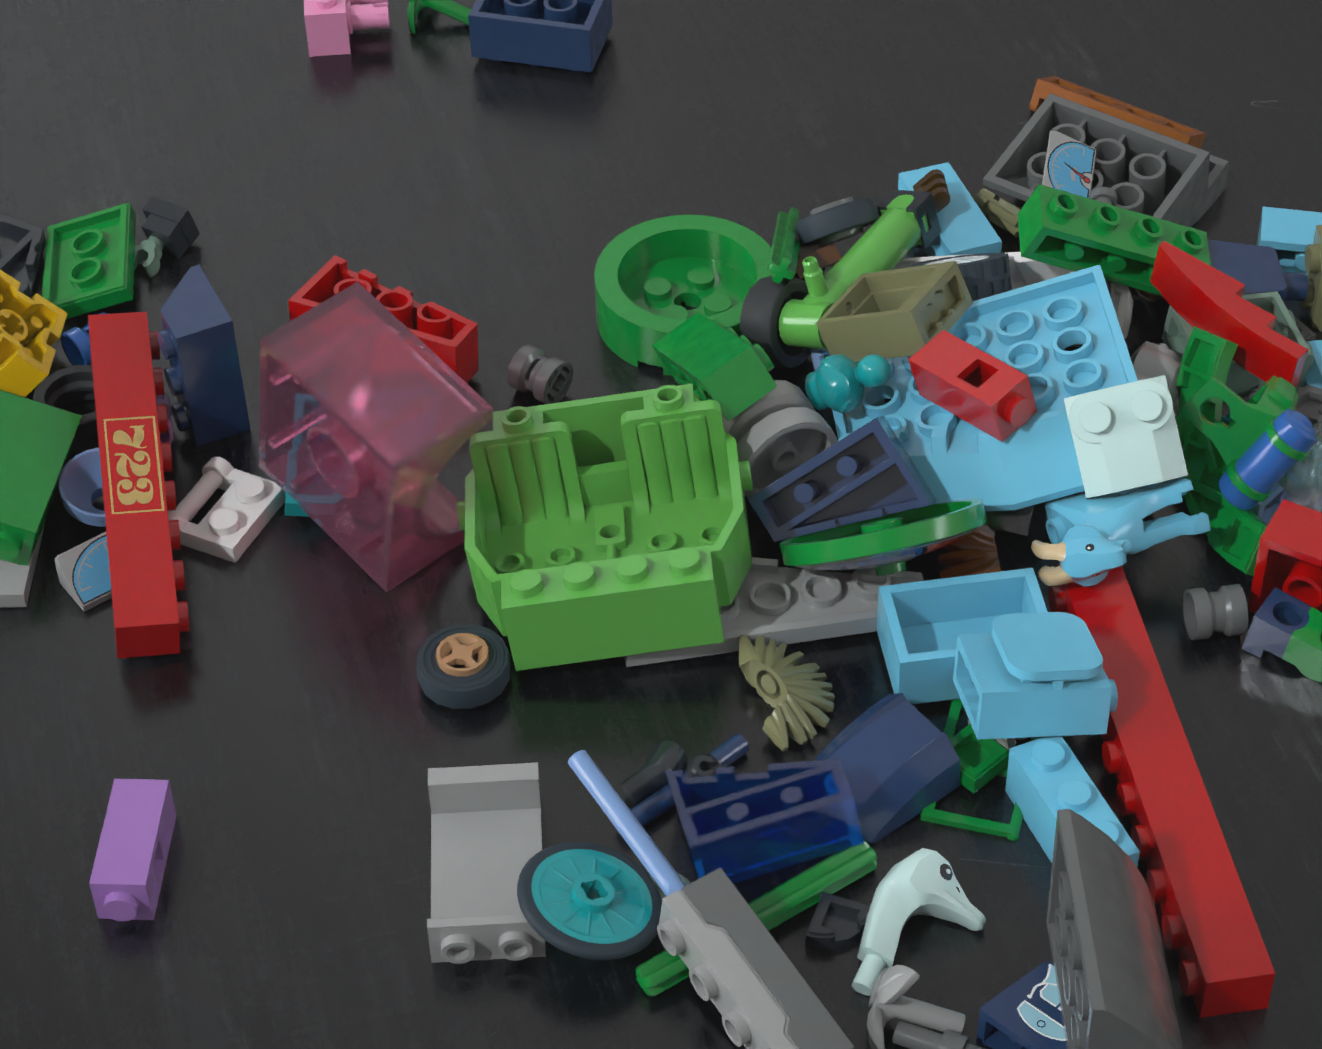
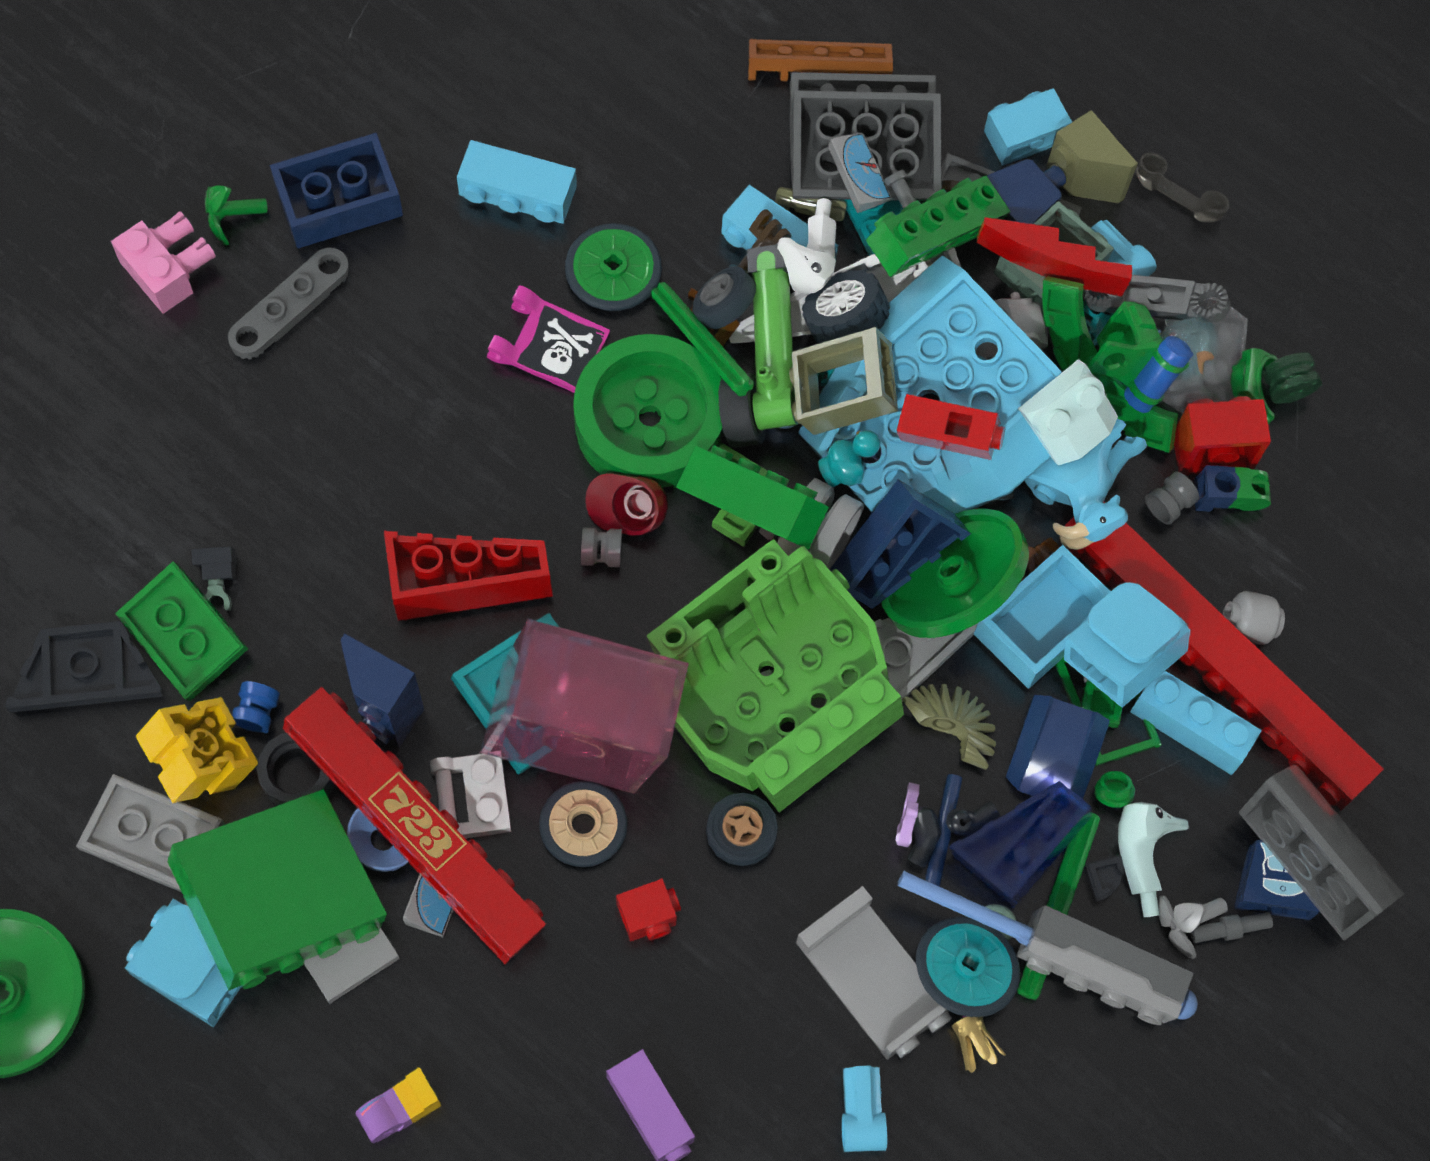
camera: 40 degrees left, 25 degrees up
none -> dark grey plate [228,248,350,360]
none -> medium azure brick [457,140,577,224]
none -> flag [487,285,610,393]
none -> wheel [539,781,628,867]
none -> green wheel [565,223,662,311]
none -> dark red cap [586,473,668,535]
none -> red brick [616,879,681,942]
none -> white animal [777,198,836,294]
none -> medium azure piece [842,1066,887,1152]
none -> lavender helmet [896,782,920,847]
none -> pearl gold piece [952,1016,1006,1073]
none -> green plate [1095,771,1135,808]
none -> light grey head [1223,591,1285,645]

